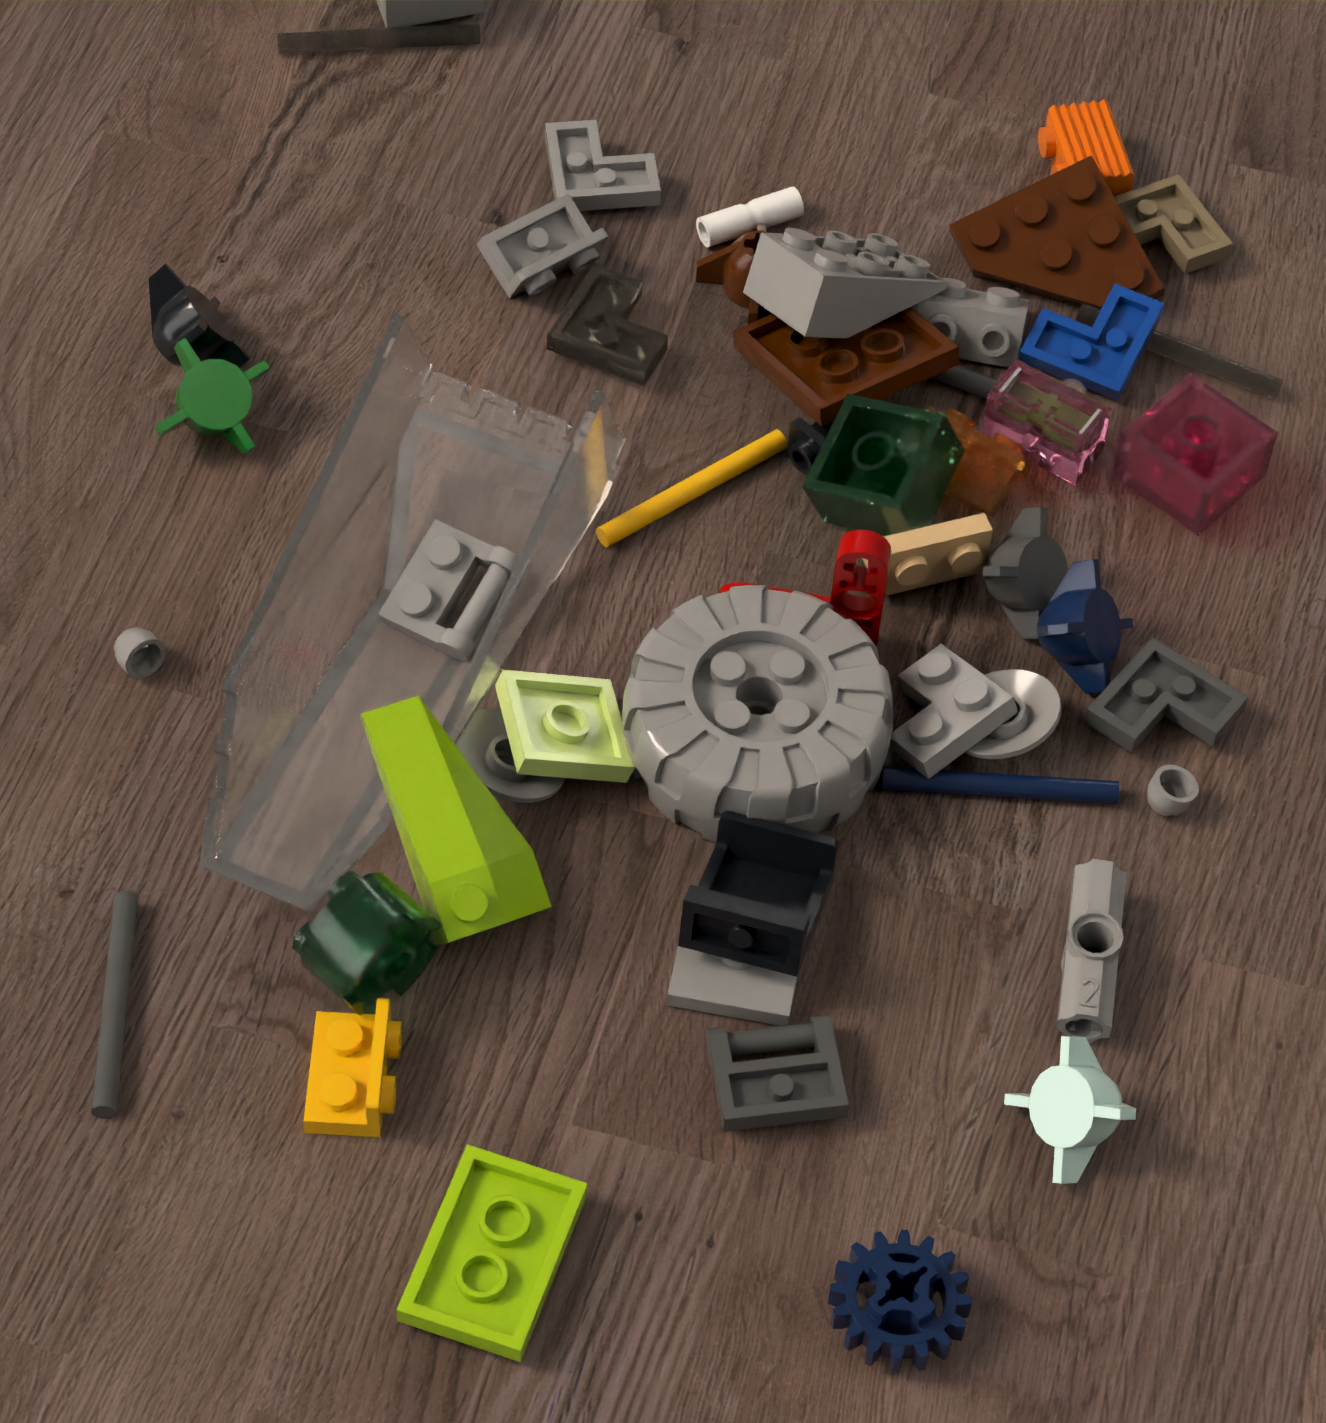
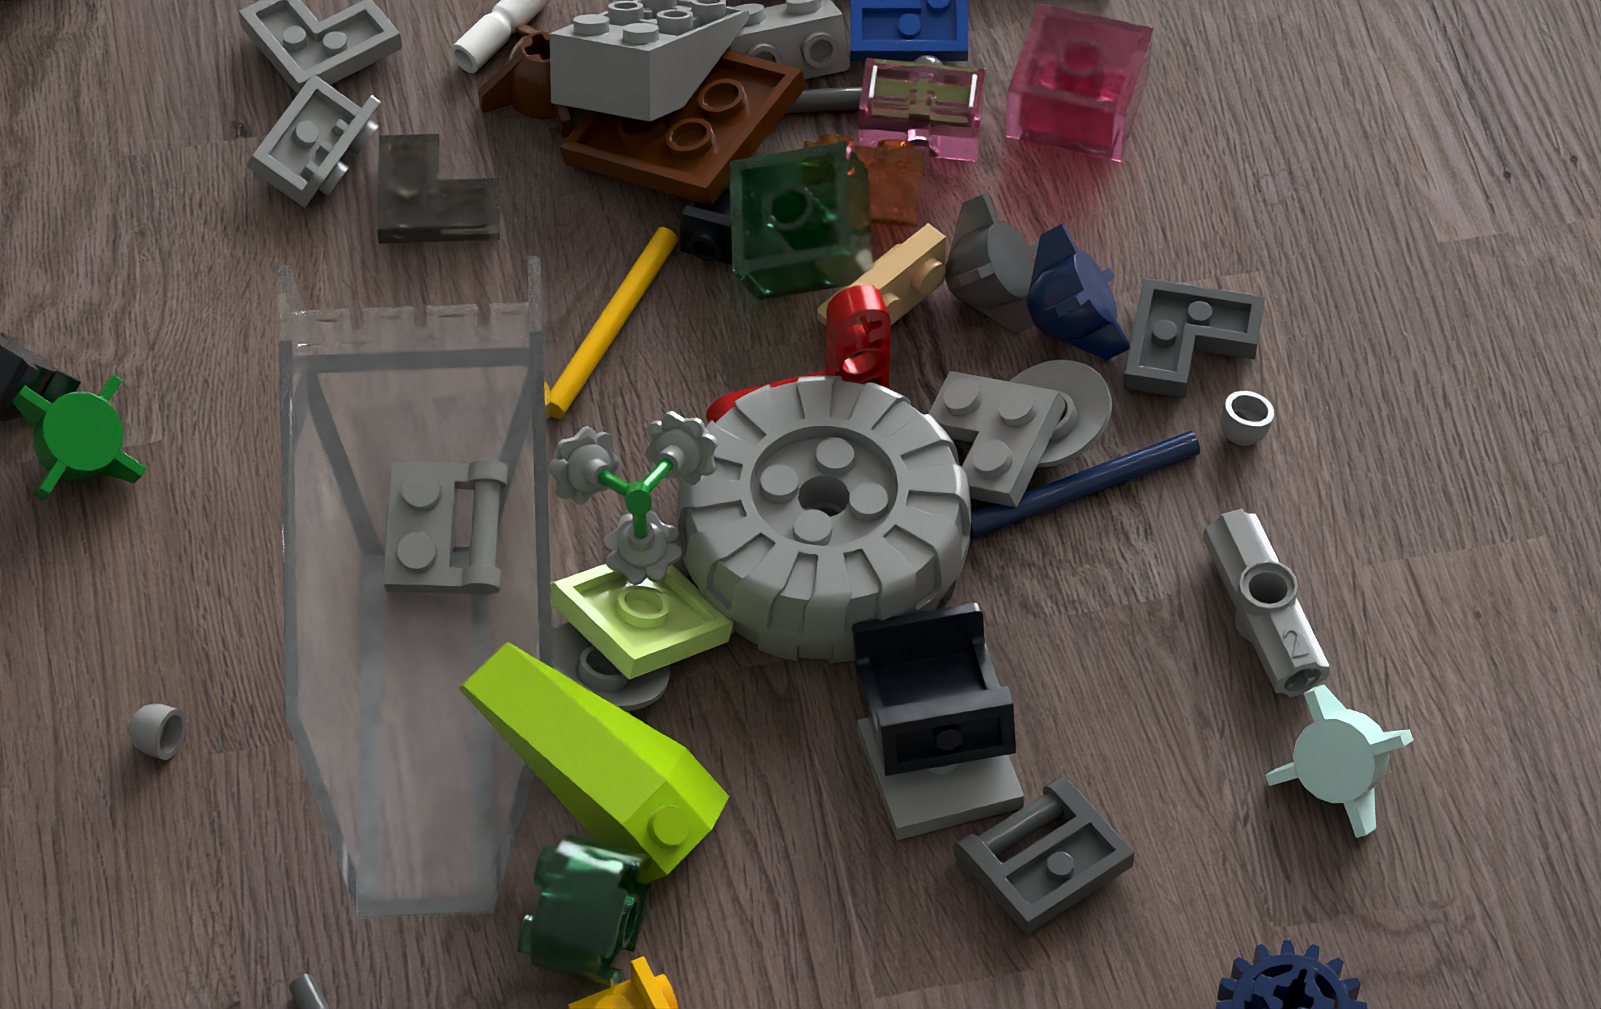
camera: 25 degrees left, 0 degrees up
none -> light grey plant [548,411,718,585]

